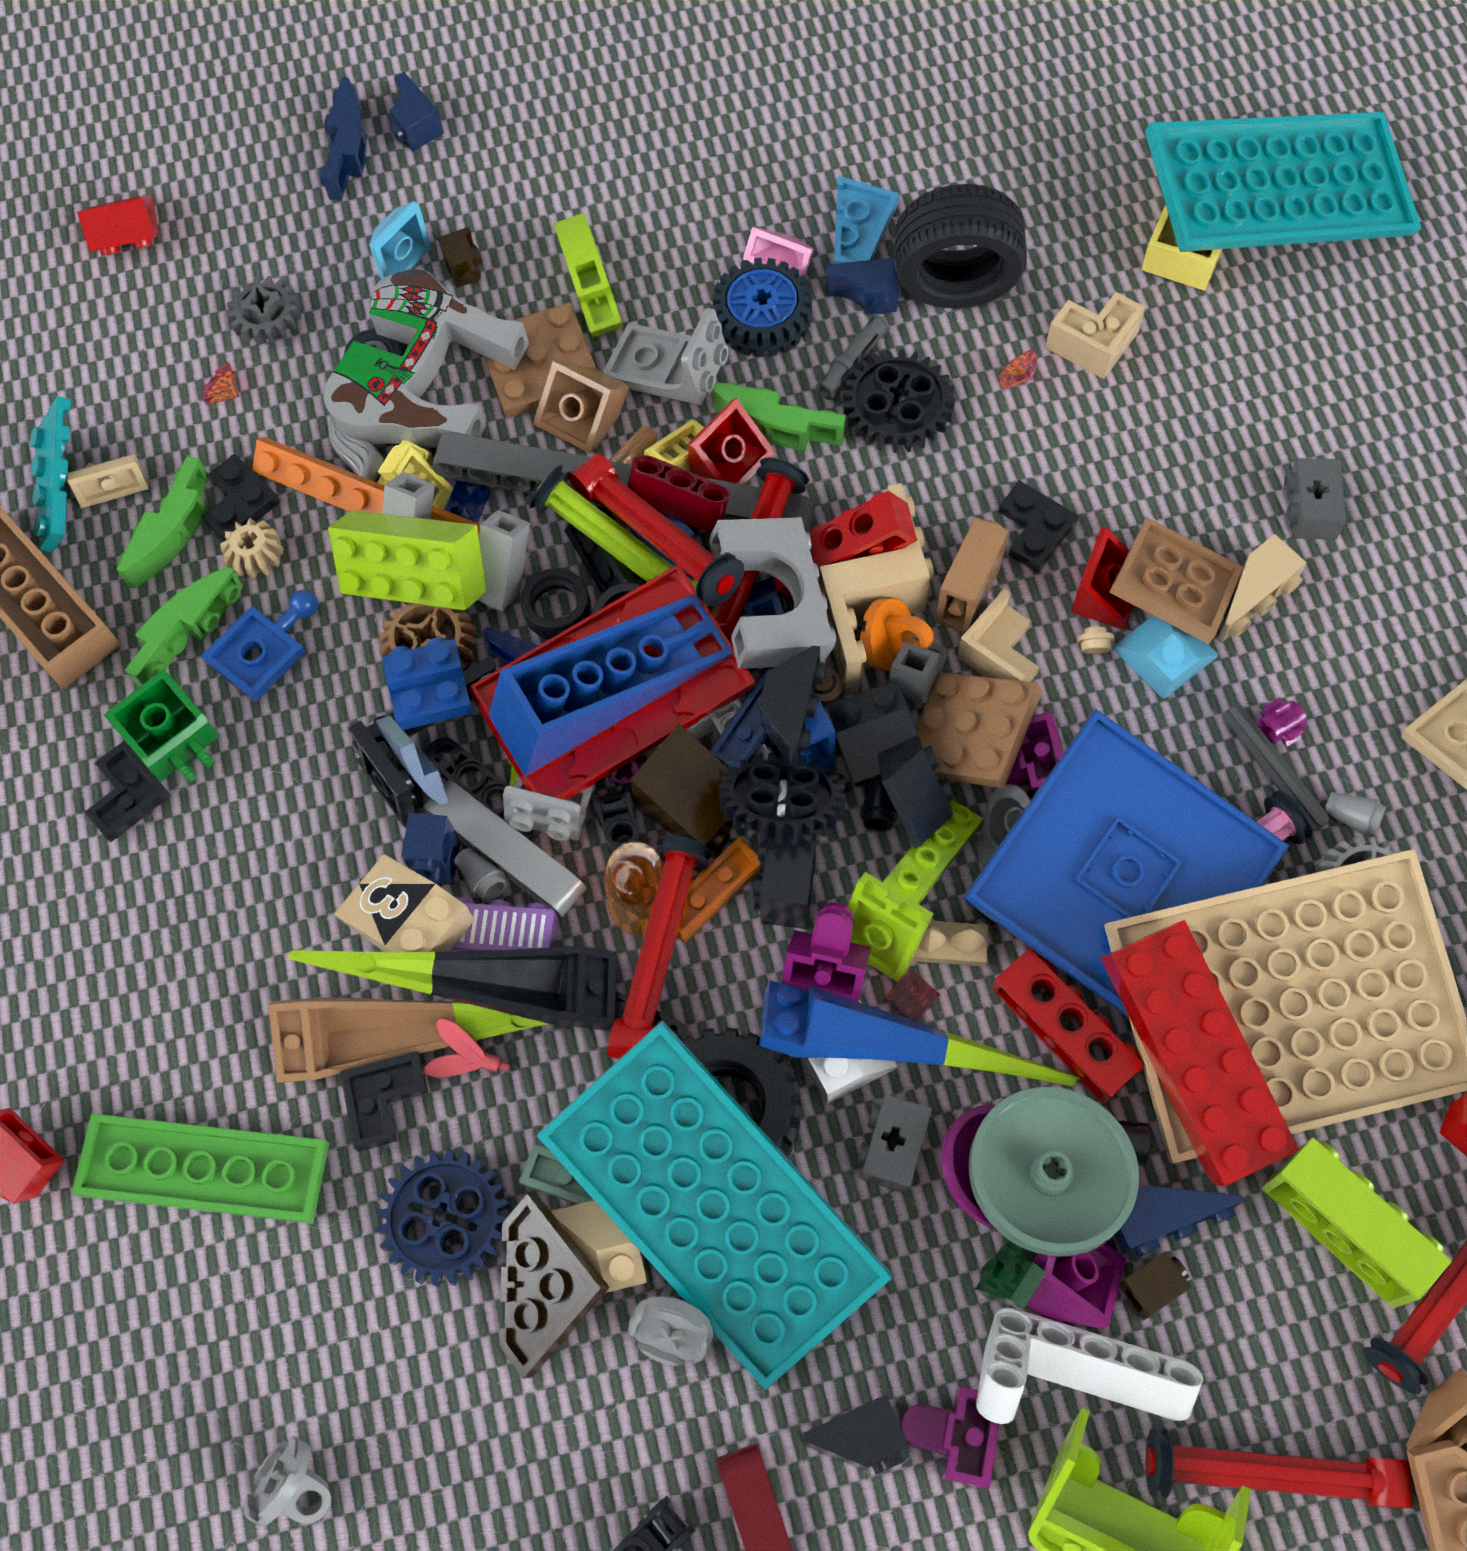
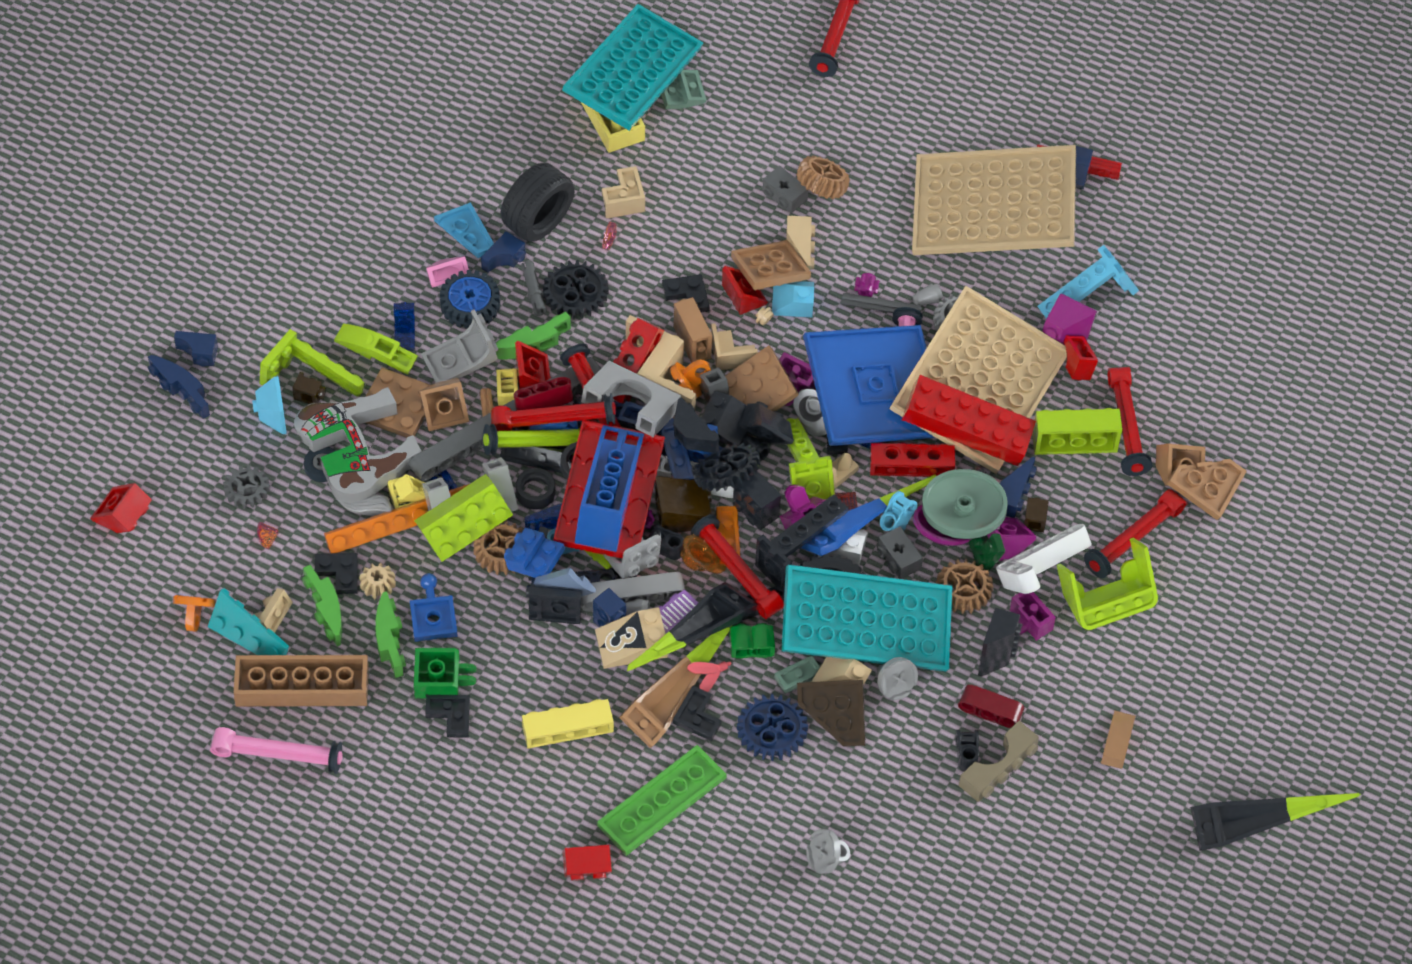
camera: 55 degrees left, 10 degrees down
none -> orange tile [173,595,217,632]
none -> lime bracket [259,329,364,397]
none -> clear blue bracket [393,302,415,351]
none -> light yellow brick [522,699,614,749]
none -> sand green slope [661,70,707,109]
none -> green brick [729,623,775,659]
none -> black bracket [755,494,848,589]
none -> medium nougat gear [796,156,850,199]
none -> medium azure piece [880,491,918,532]
none -> medium nougat gear [936,559,993,615]

